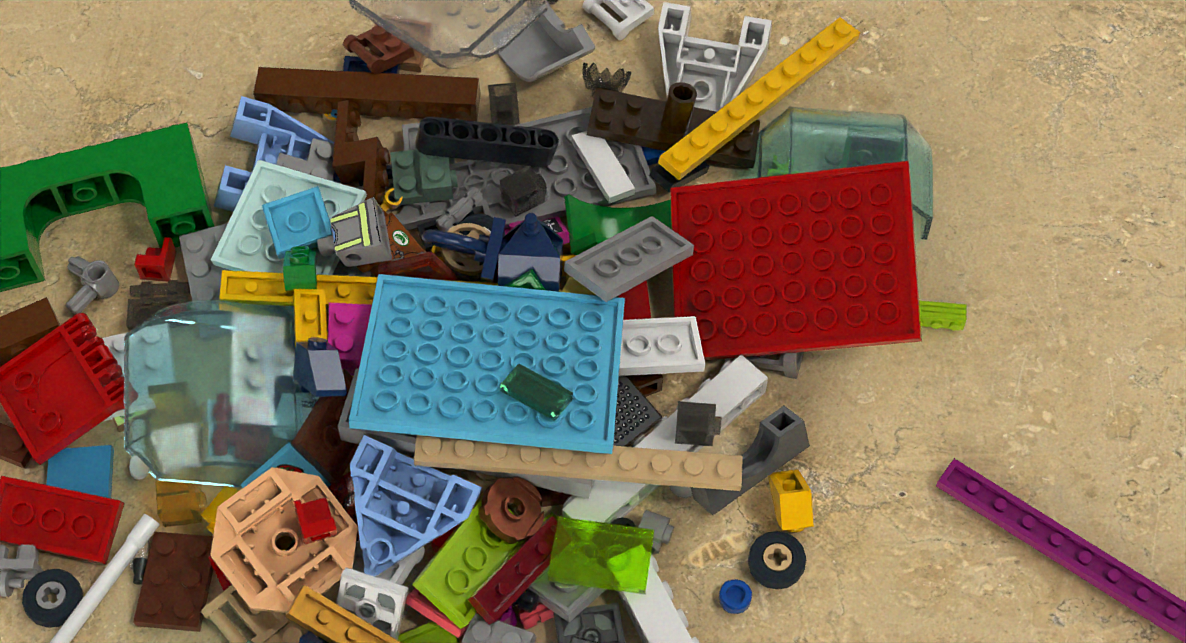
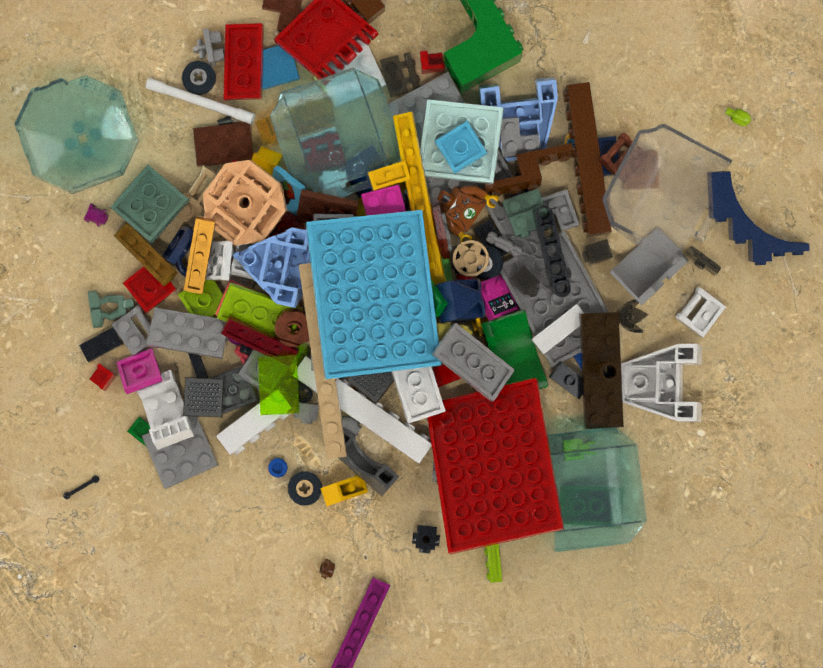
camera: 75 degrees right, 25 degrees up
light grey axle [66,256,119,315] -> none
green plate [283,246,317,291] -> none
slope [293,337,347,397] -> none
red panel [294,498,337,545] -> none
light grey torso [317,197,392,267] -> none
dark blue tile [422,217,506,282] -> none
clear green tile [500,364,573,421] -> none
yellow plate [658,17,861,180] -> none
clear smoke brick [675,401,721,447] -> none
none -> reddish brown plate [319,559,335,579]
none -> black brick [412,525,440,554]

